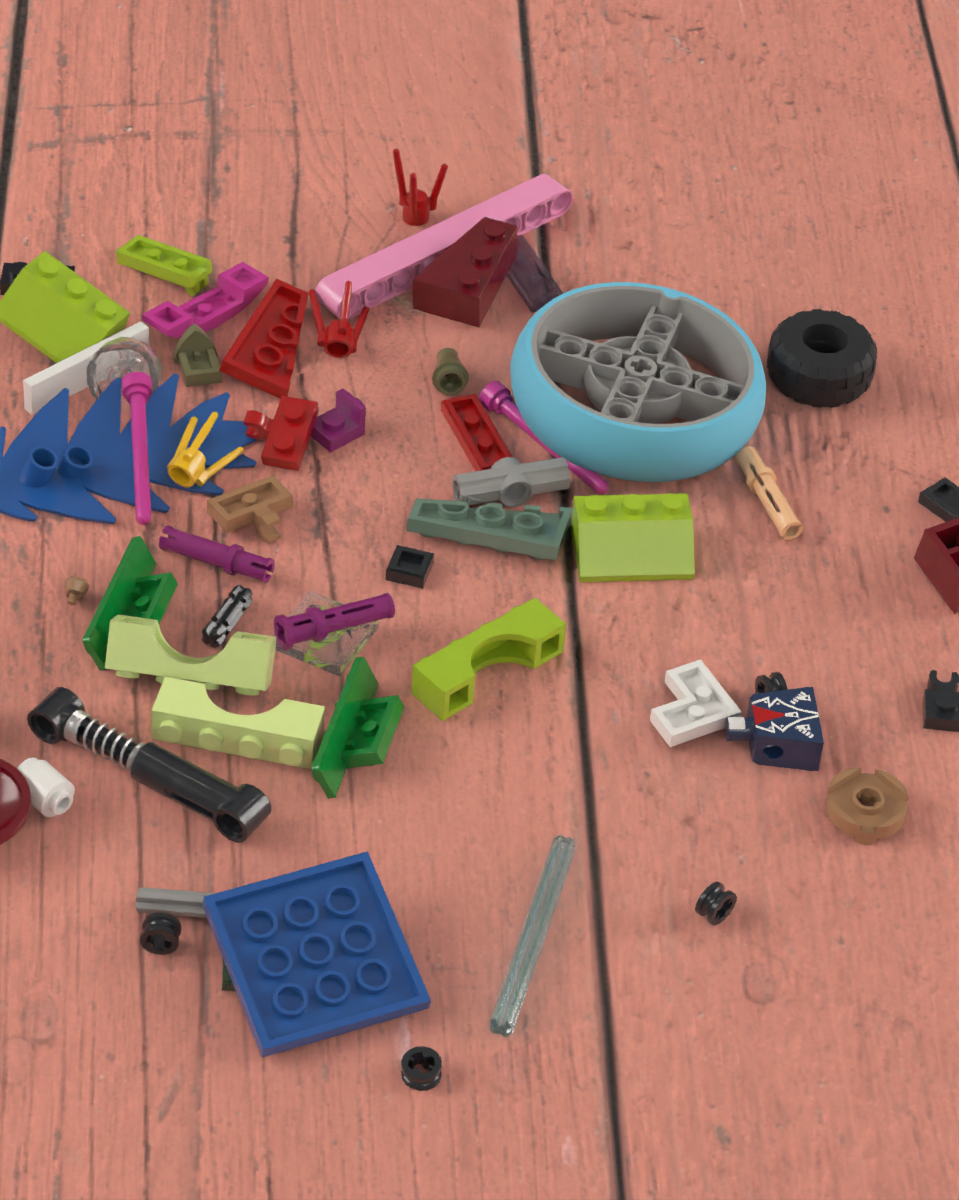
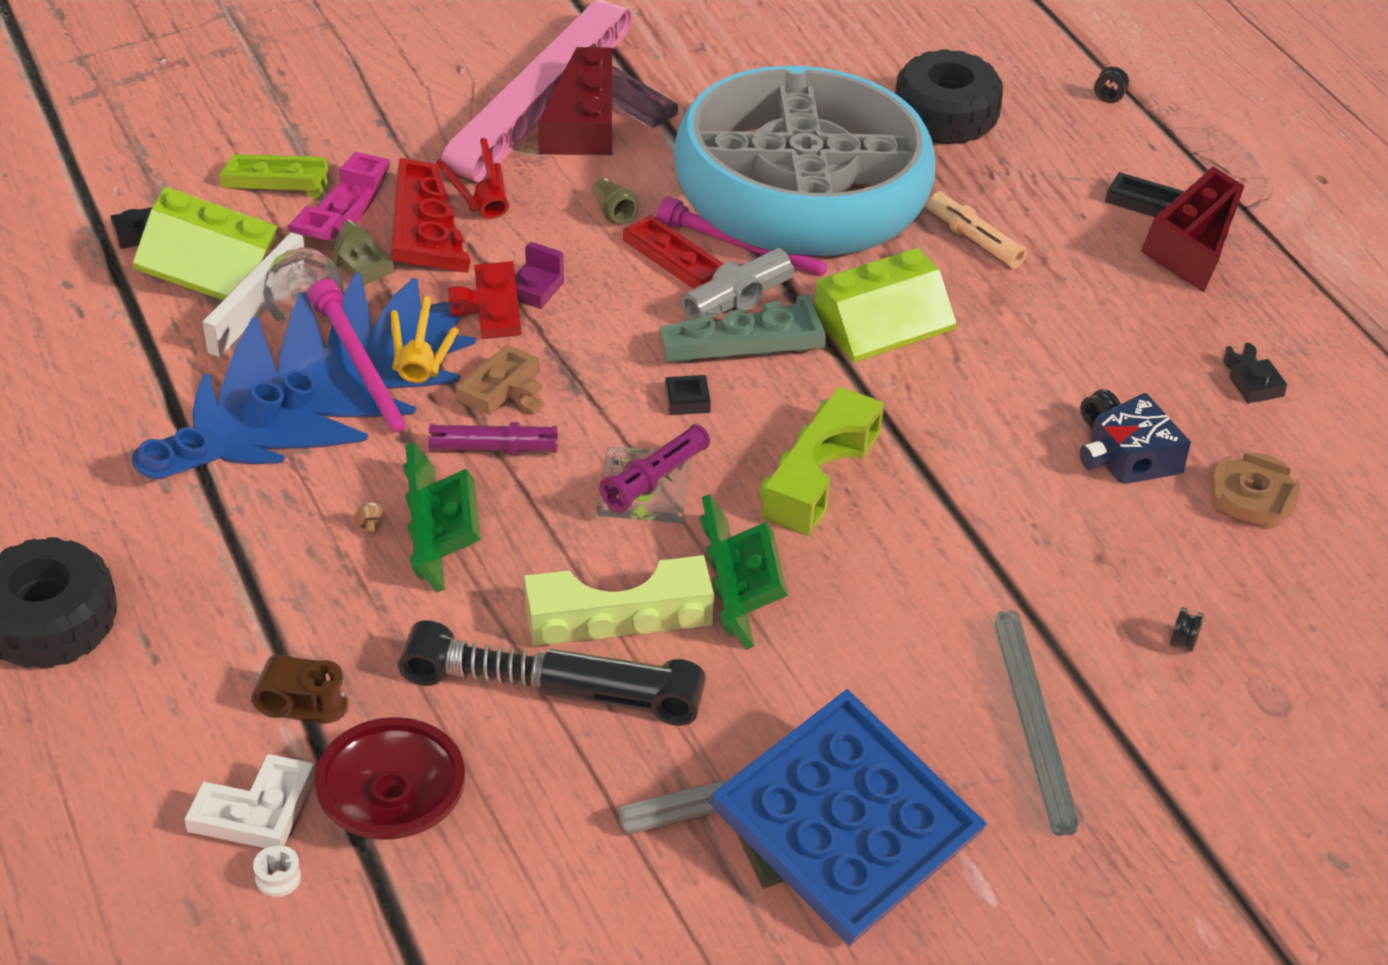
camera: 20 degrees left, 0 degrees up
white brick [17,758,75,817] -> none
yellowish green arch [105,615,277,695] -> none
black bush [140,912,182,955] -> none
black axle [202,585,253,647] -> none
red plant [393,148,448,226] -> none
black bush [401,1046,442,1091] -> none
white plate [650,659,742,747] -> none

